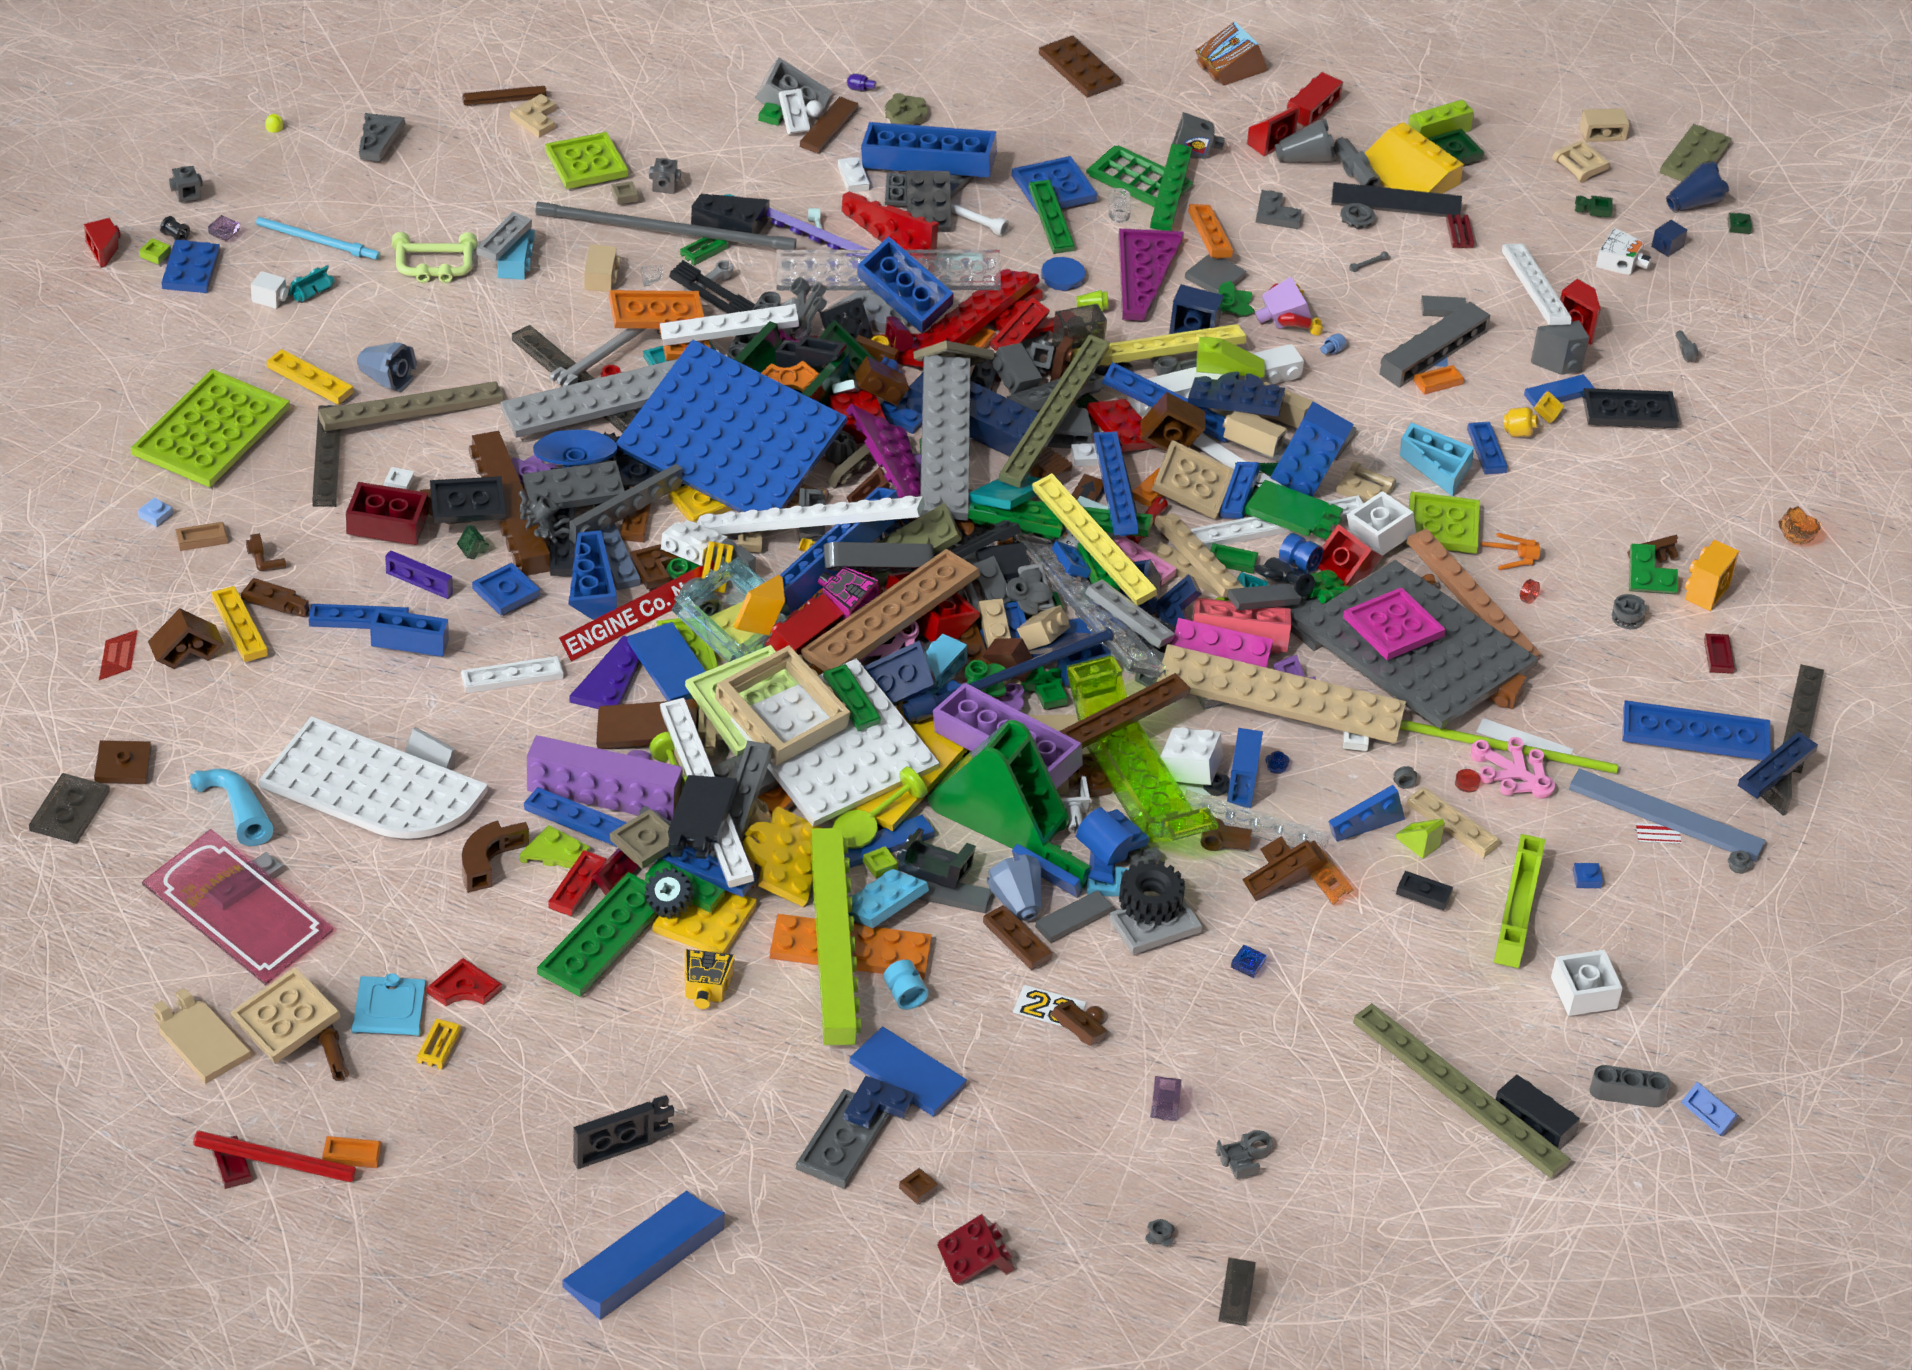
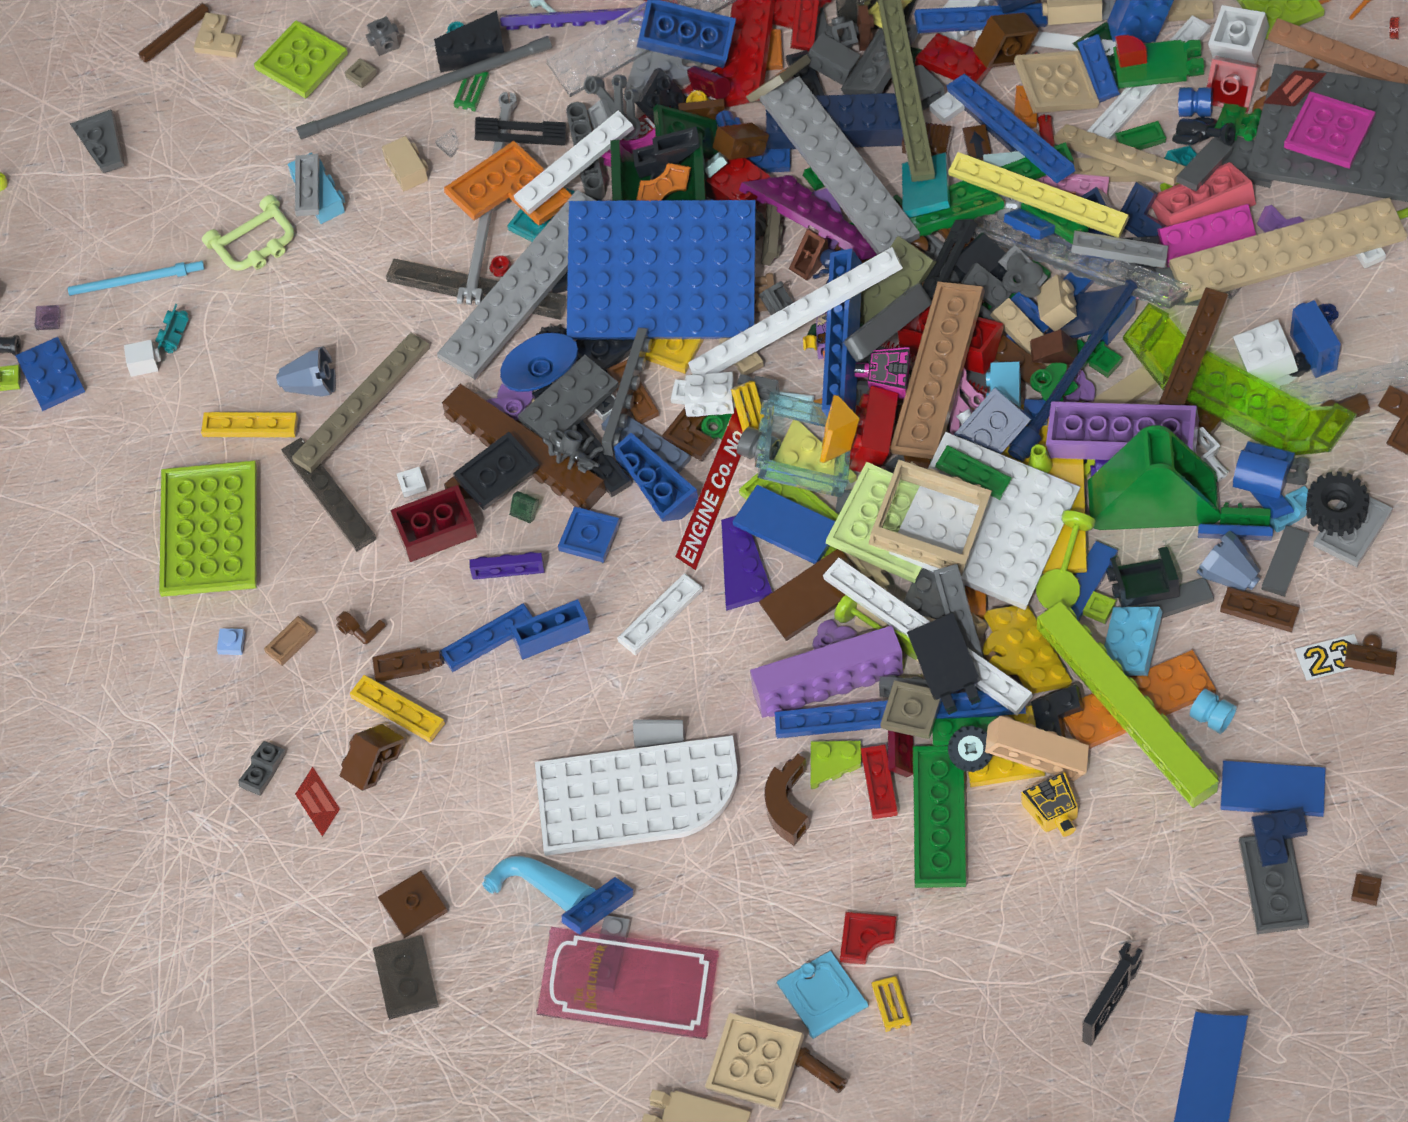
camera: 20 degrees left, 15 degrees up
none -> dark grey slope [238,741,285,796]
none -> blue plate [561,877,633,935]
none -> light nougat brick [985,716,1089,781]
none -> lime cone [1028,444,1052,474]
none -> black plate [1031,684,1084,738]
none -> red brick [1115,35,1147,68]
none -> clear red sticker [1263,70,1327,106]

